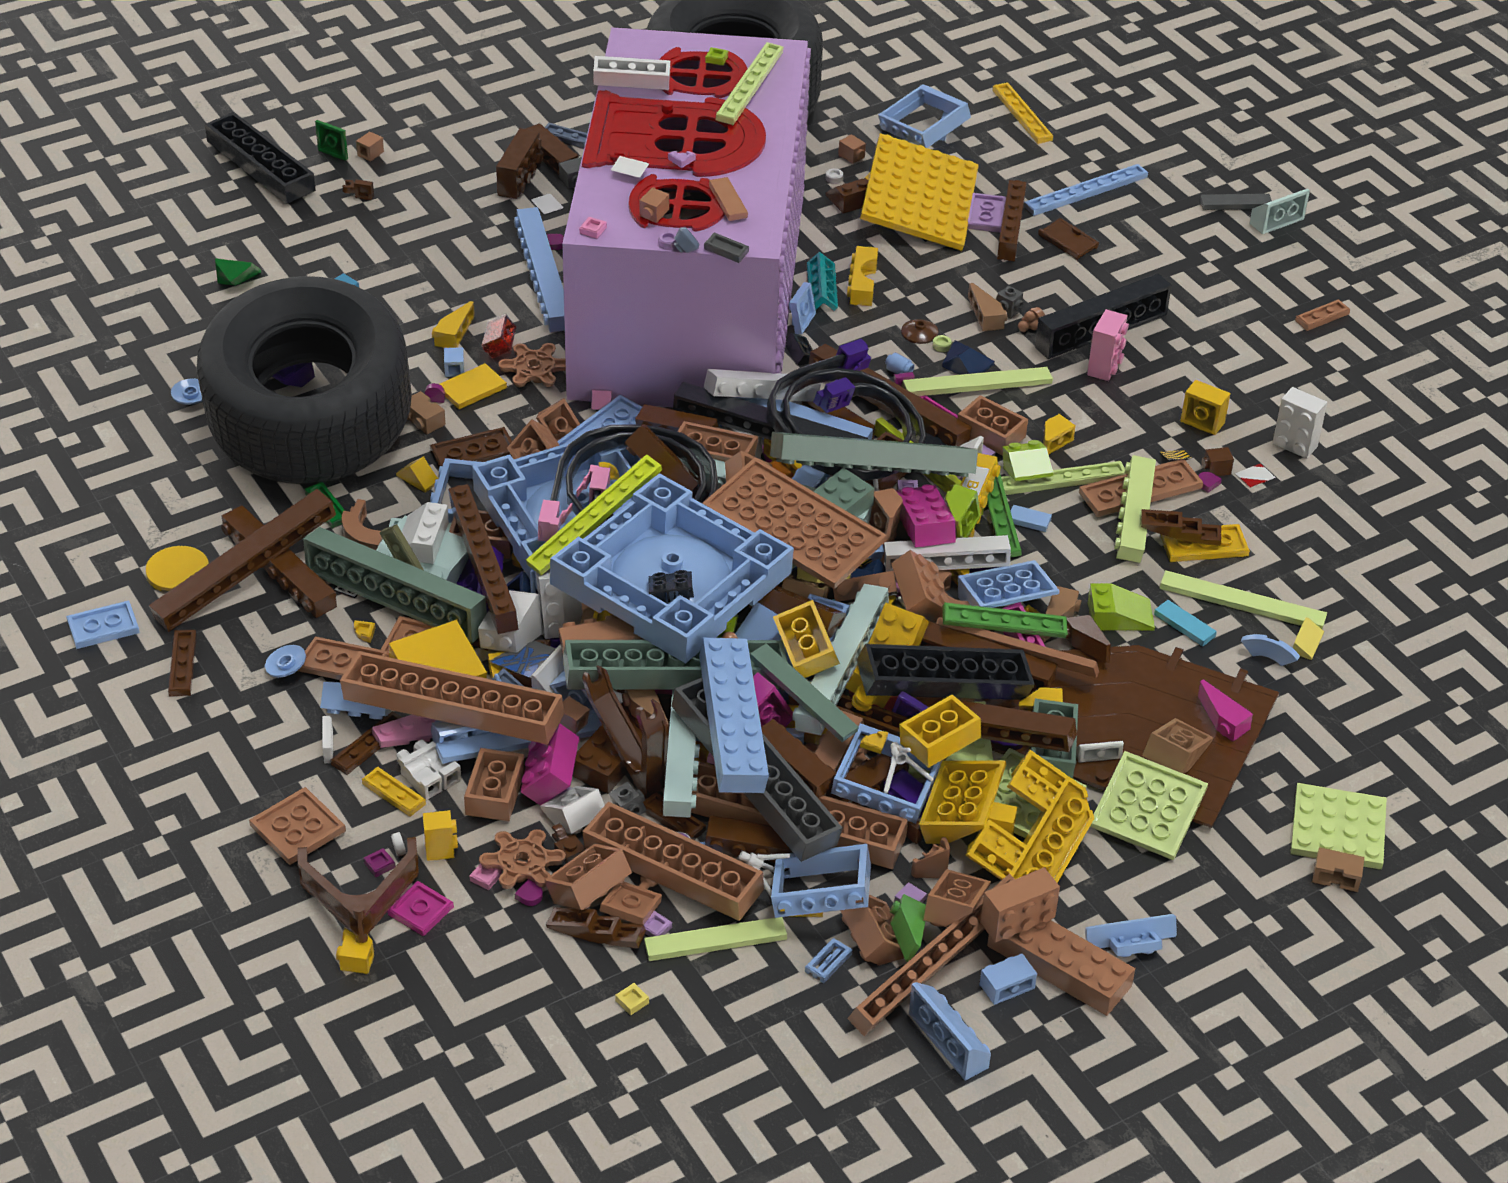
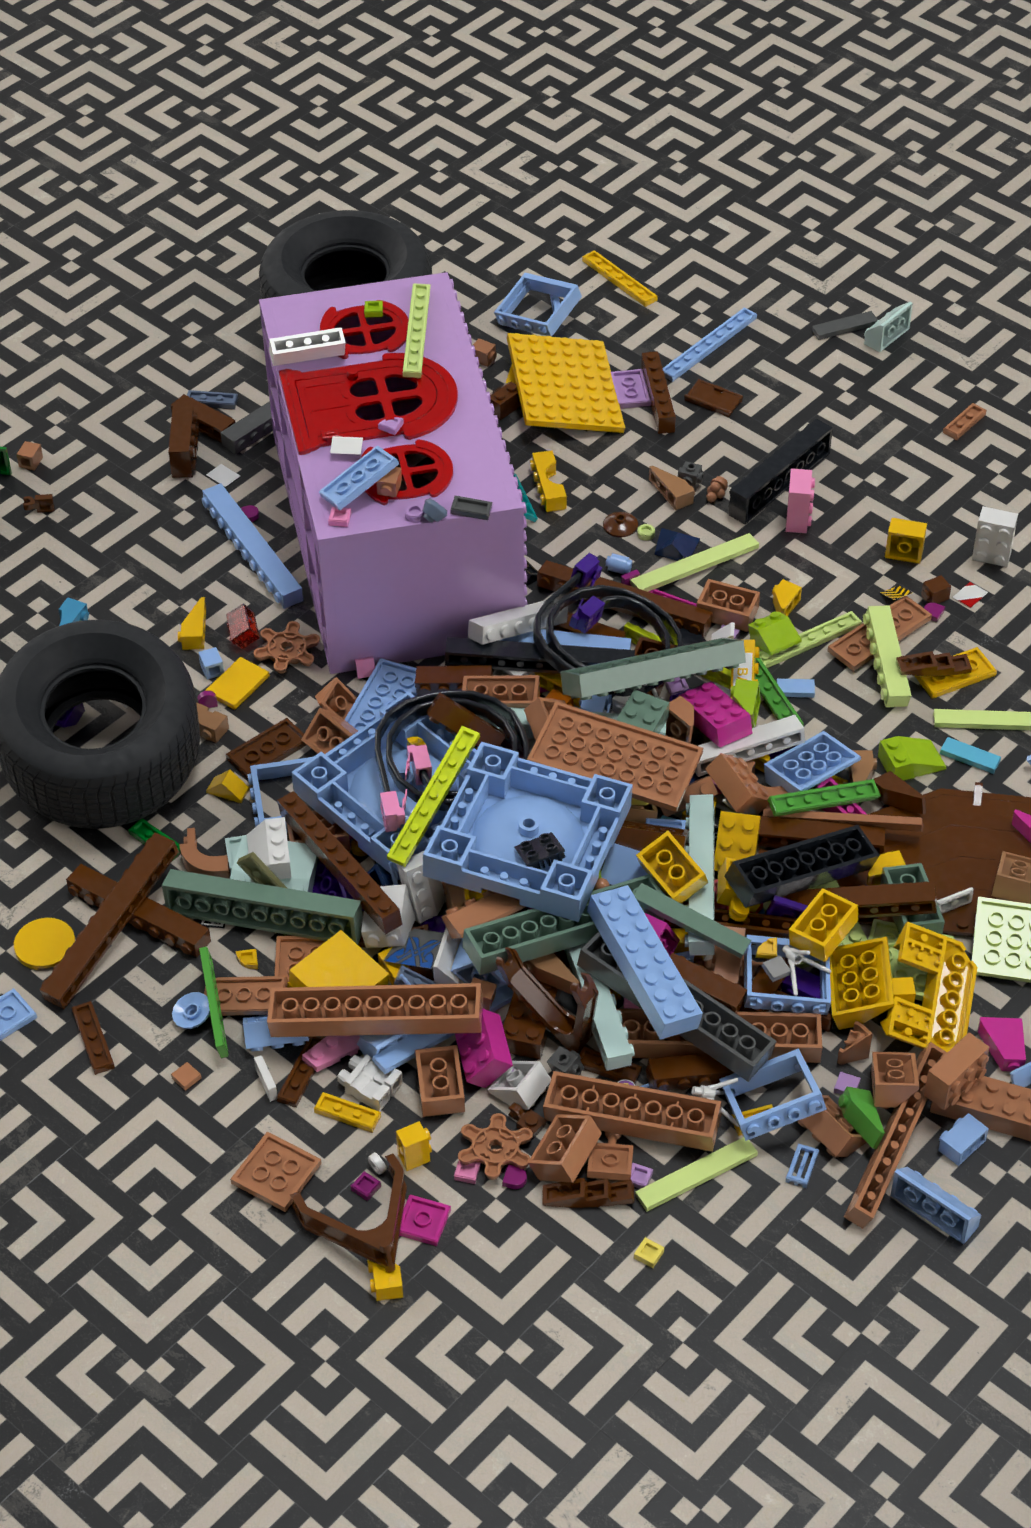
camera: 15 degrees left, 5 degrees up
nougat tile [709,177,748,221] -> none
none -> nougat tile [171,1062,201,1091]
none -> bright green tile [199,947,229,1059]
none -> light blue tile [319,445,399,511]
none -> light grey tile [762,956,791,982]
none -> dark pink slope [978,1017,1026,1072]

